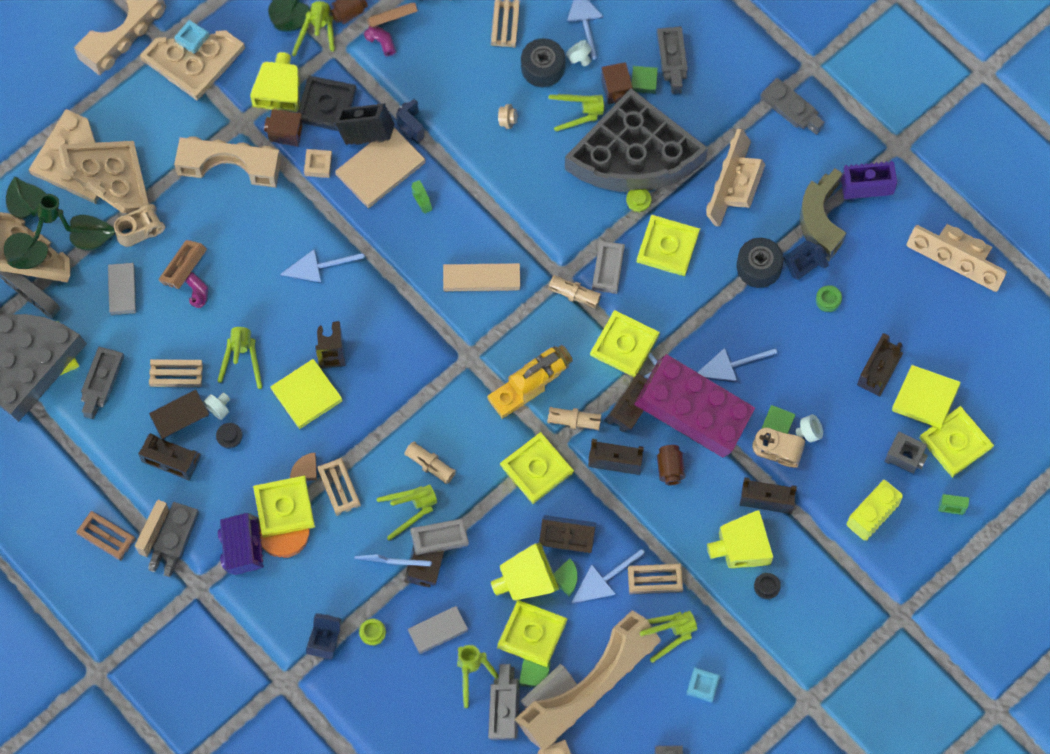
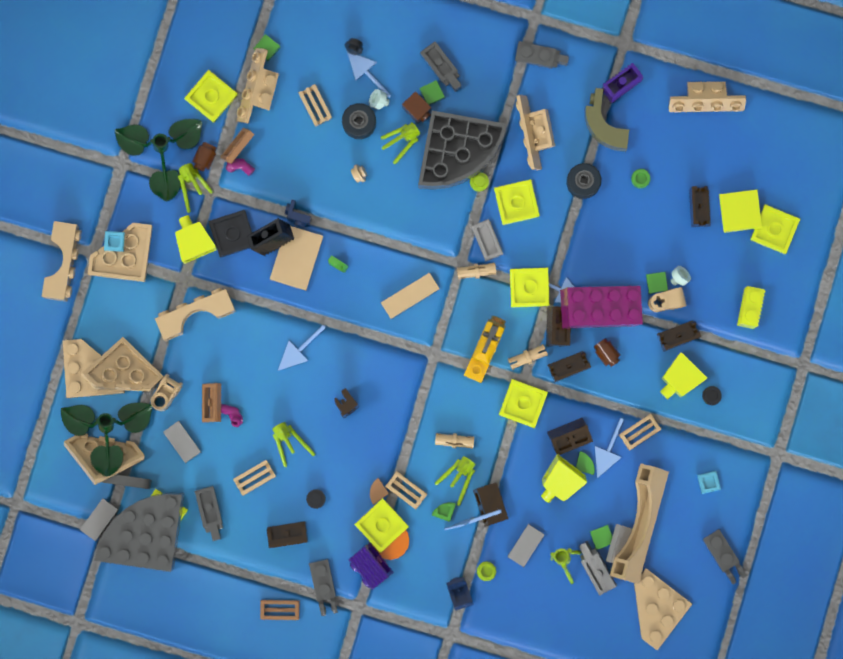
camera: 30 degrees left, 15 degrees up
tan tile [135,500,170,558] -> none
dark brown hinge [149,389,209,439] -> none
light aqua tile [203,393,231,420] -> none
reddish brown brick [264,109,304,147] -> none
neon yellow tile [270,359,342,430] -> none
tan tile [304,149,332,178] -> none
light grey tile [410,519,469,556] -> none
neon yellow tile [497,600,567,667] -> none
lime plant [639,611,697,663] -> none
light blue piece [698,348,777,382] -> none
dark blue bracket [783,240,829,280] -> none
dark grey brick [884,431,928,474] -> none
bright green tile [938,494,969,515] -> none
none -> bright green tile [432,503,456,522]

